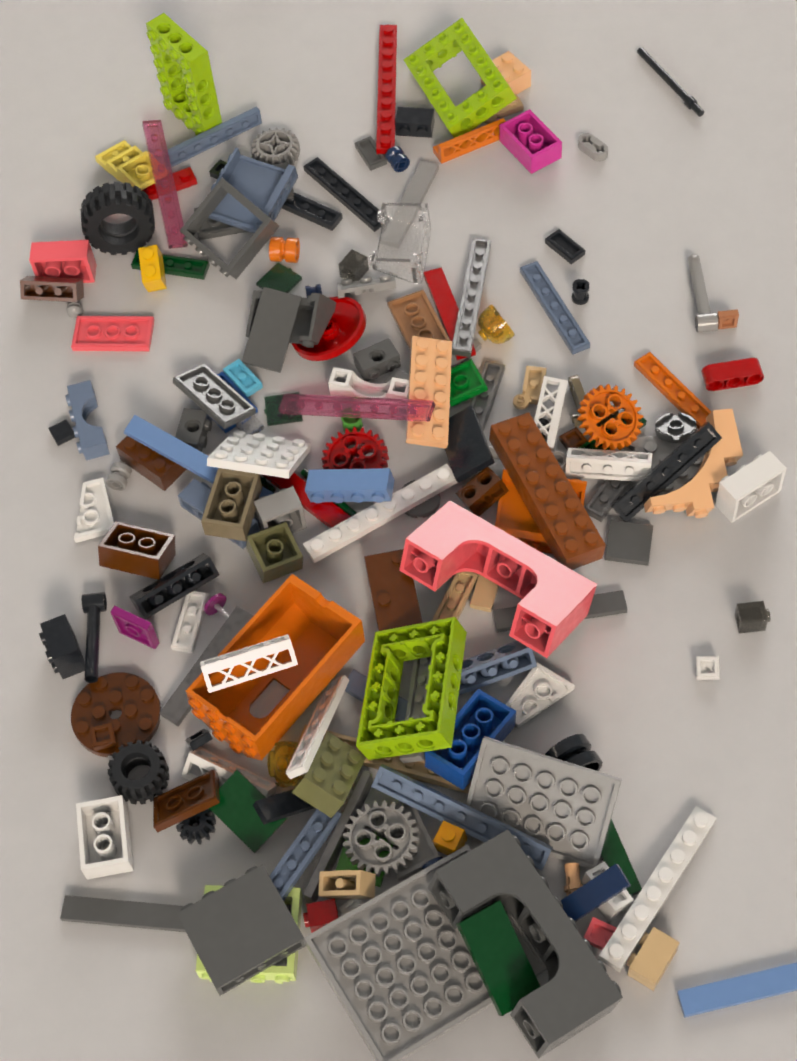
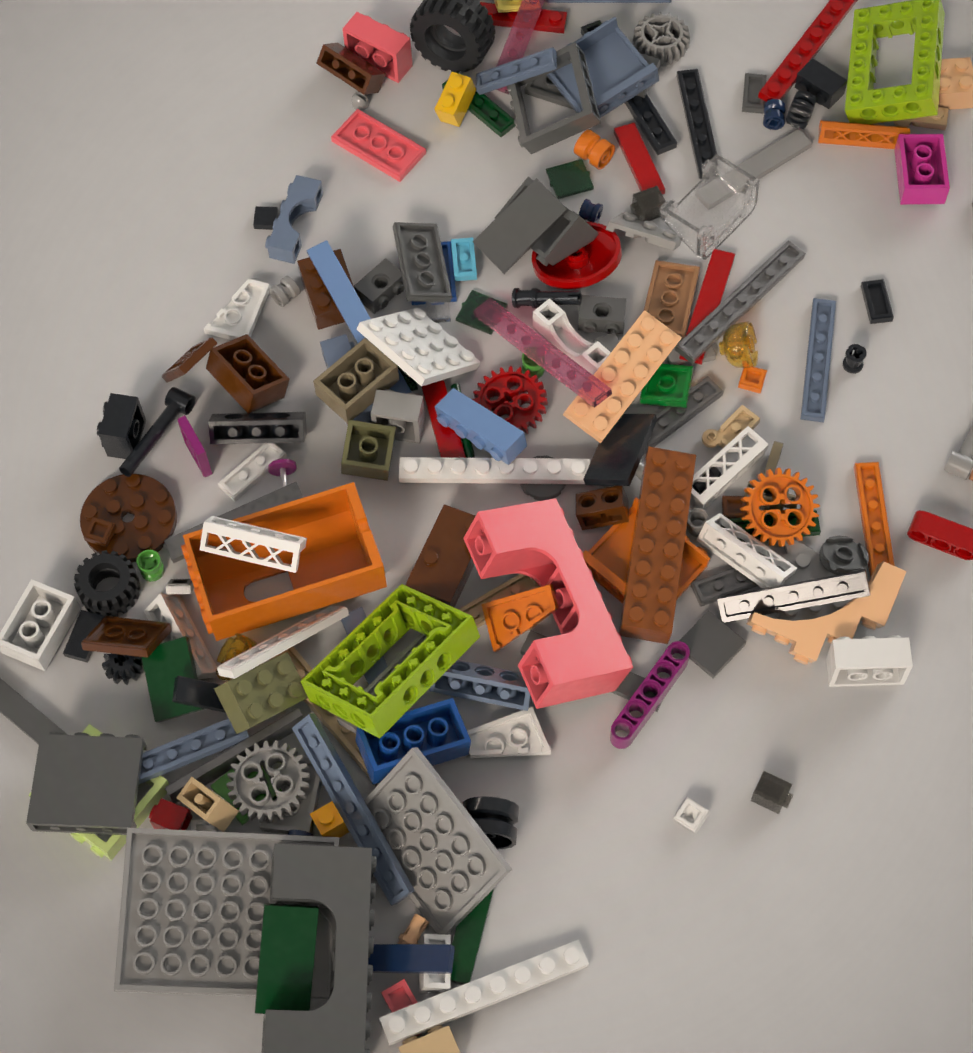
camera: 30 degrees right, 5 degrees up
none -> black tile [63,610,105,663]
none -> bright green wheel [136,550,165,582]
none -> reddish brown tile [162,337,218,383]
none -> sand blue tile [476,47,557,95]
none -> orange wing [481,584,559,652]
none -> black pin [512,288,582,308]
none -> magenta beam [610,641,690,749]
none -> red tile [614,123,666,200]
none -> orange tile [738,365,767,394]
none -> black gear [786,90,817,129]

